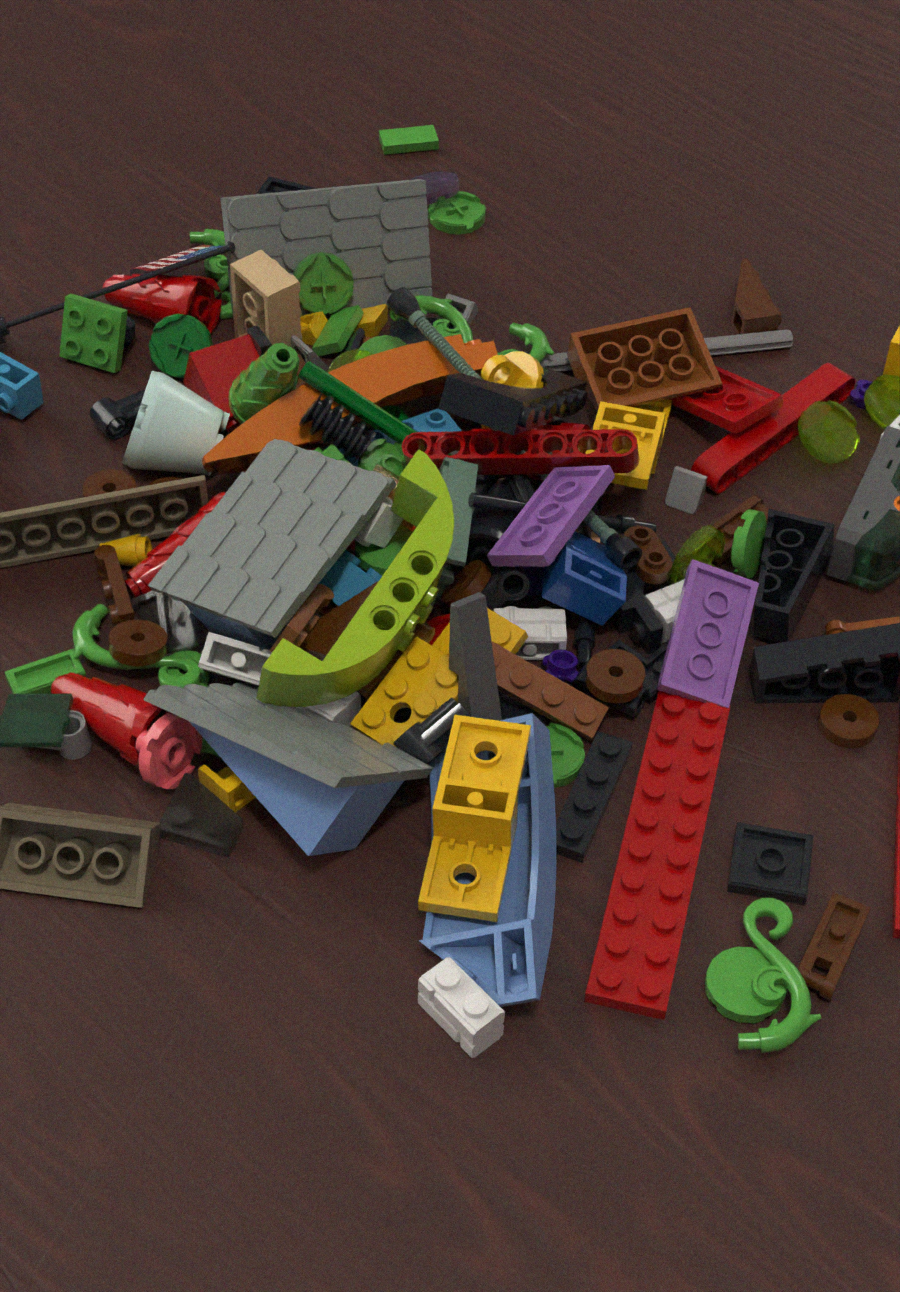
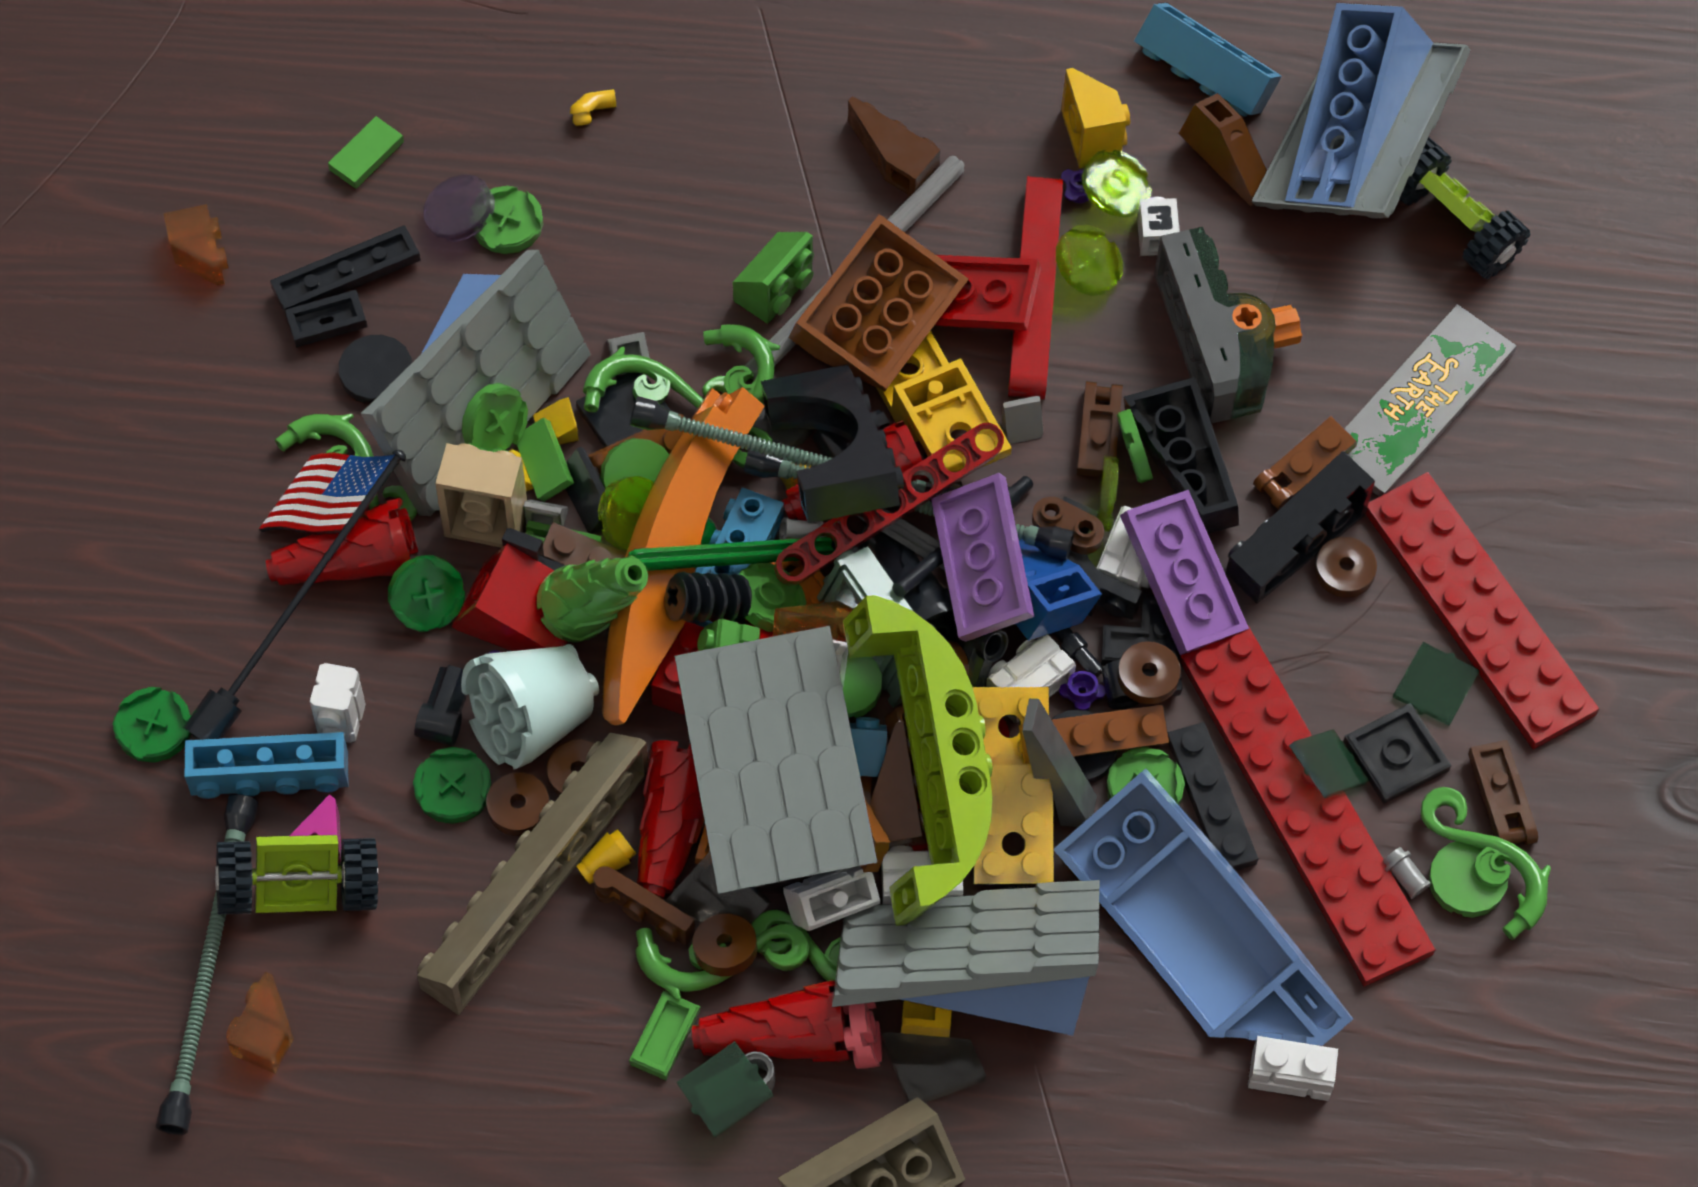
camera: 40 degrees left, 15 degrees up
bright green plate [59,294,135,373] -> none
black piece [394,698,469,765] -> none
yellow bracket [418,715,531,922] -> none
yellow tile [481,351,544,388] -> none
none -> clear orange slope [163,204,229,286]
none -> black plate [270,225,421,315]
none -> white brick [310,663,366,743]
none -> green tile [413,747,492,824]
none -> yellow arm [570,89,617,126]
none -> bright green slope [733,232,814,324]
none -> clear green piece [1289,729,1369,798]
none -> light grey pin [1383,847,1431,899]
none -> clear green piece [1393,642,1480,726]

